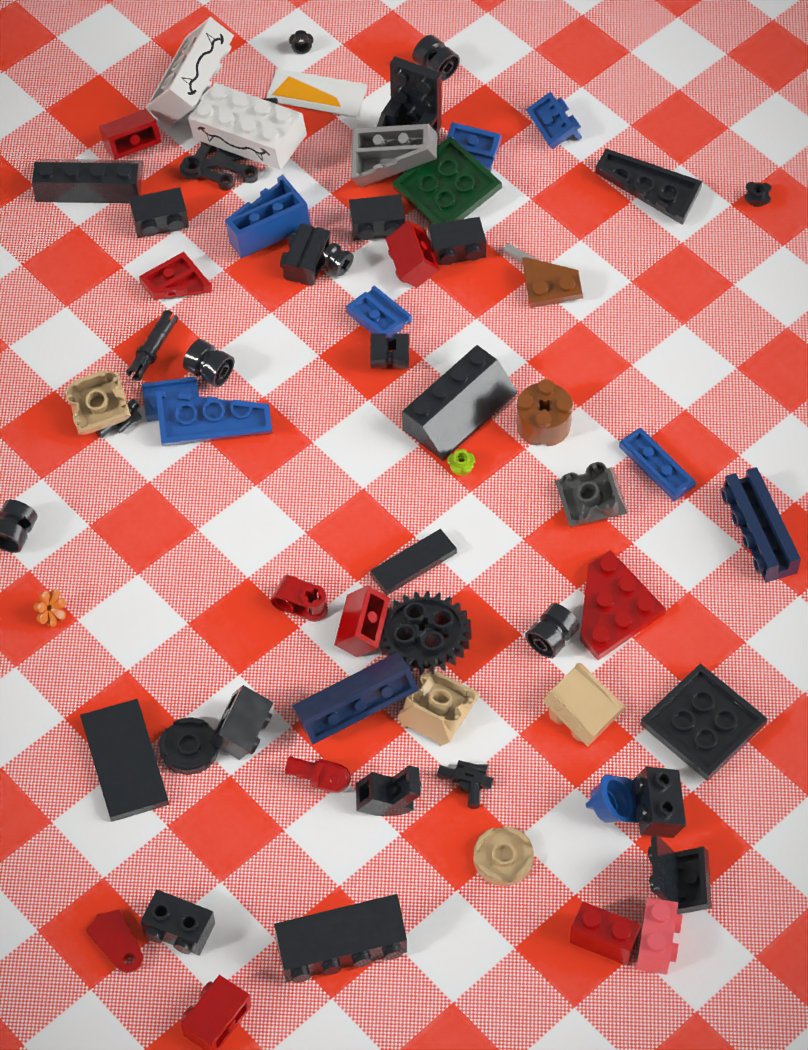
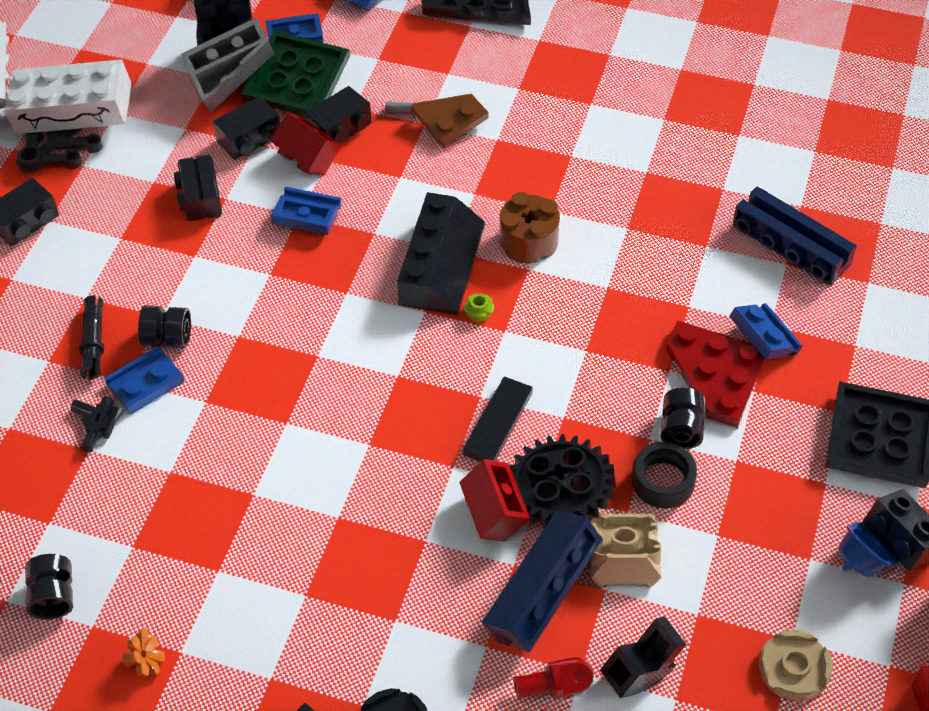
camera: 30 degrees left, 5 degrees down
tan slope [65,370,131,435] -> none
red wing [139,252,213,300] -> none
blue wing [155,390,272,446] -> none
black brick [209,685,274,760] -> none
blue wedge [225,174,311,259] -> none
white sticker [266,68,368,117] -> none
red piece [270,575,328,622] -> none
black plate [289,30,314,54] -> none
black wheel [321,243,354,276] -> none
black wheel [370,333,409,369] -> none
black piece [437,760,494,809] -> none
tan slope [543,663,626,746] -> none
dark grey slope [555,462,628,527] -> none
blue tile [619,427,696,502] -> none
none -> black tyre [632,442,697,508]
none -> blue plate [729,303,803,360]

